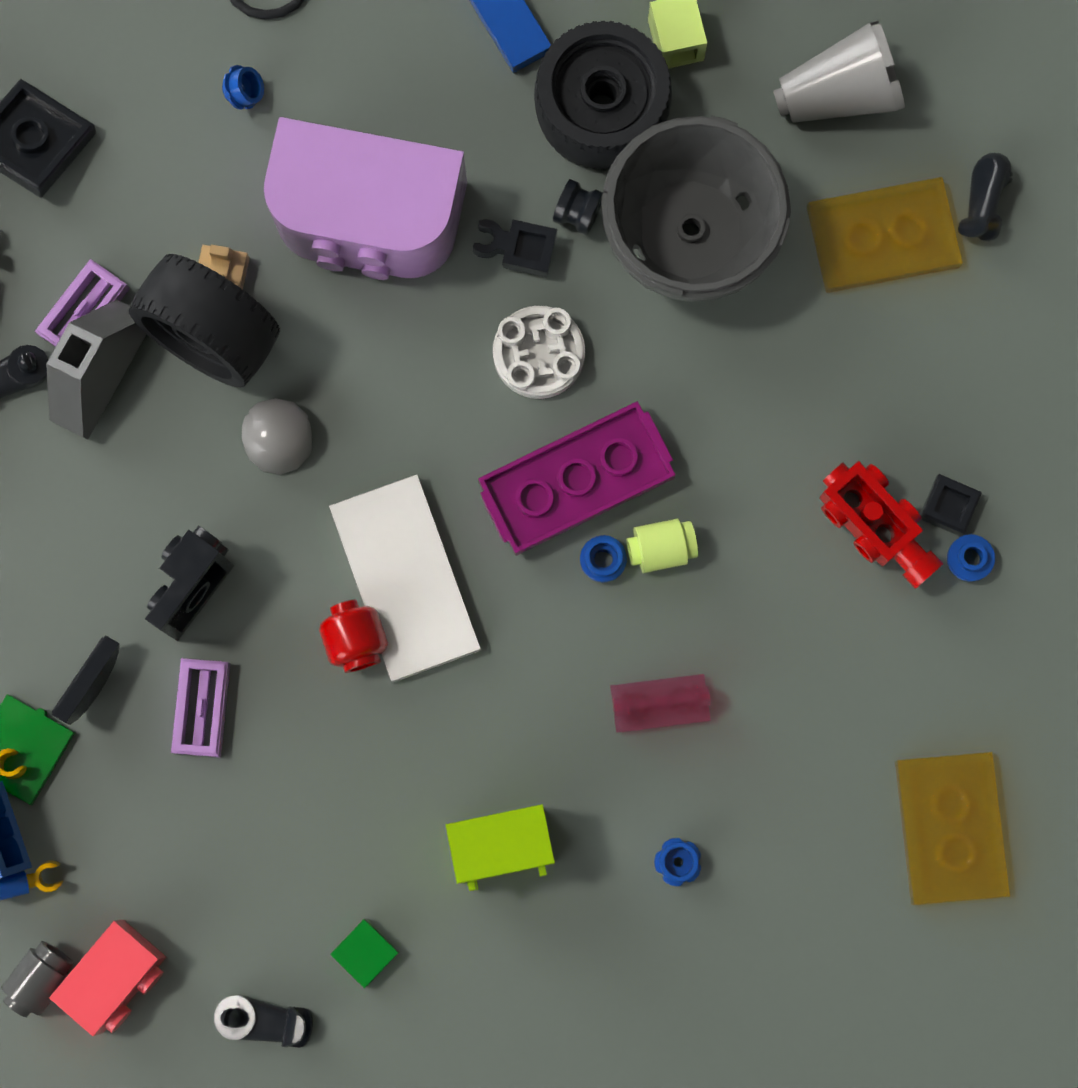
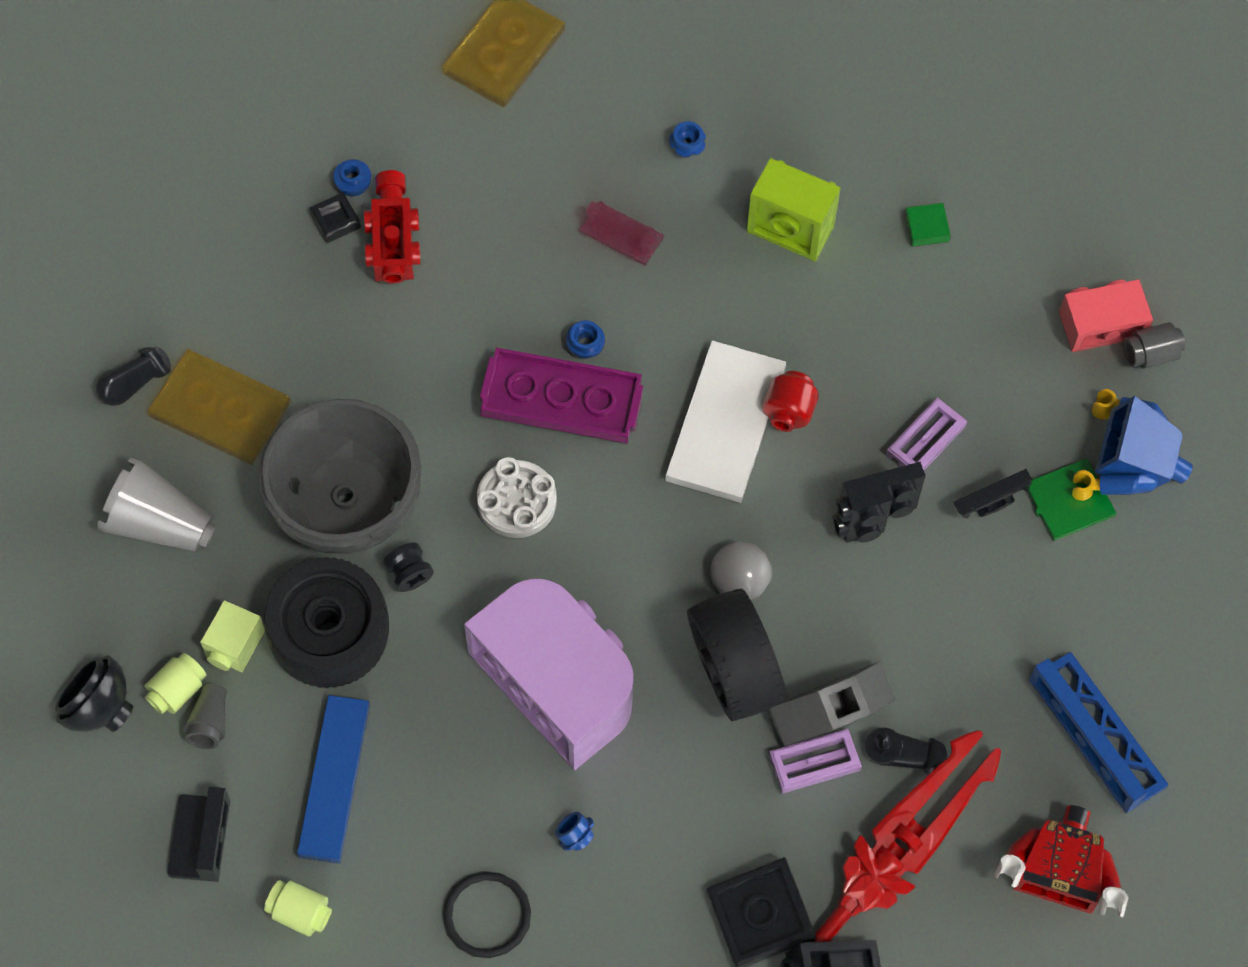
camera: 145 degrees left, 15 degrees down
tan tile [198,244,250,290] -> none
black piece [214,995,313,1048] -> none
black plate [473,219,557,278] -> none
yellowish green brick [626,518,698,573] -> none

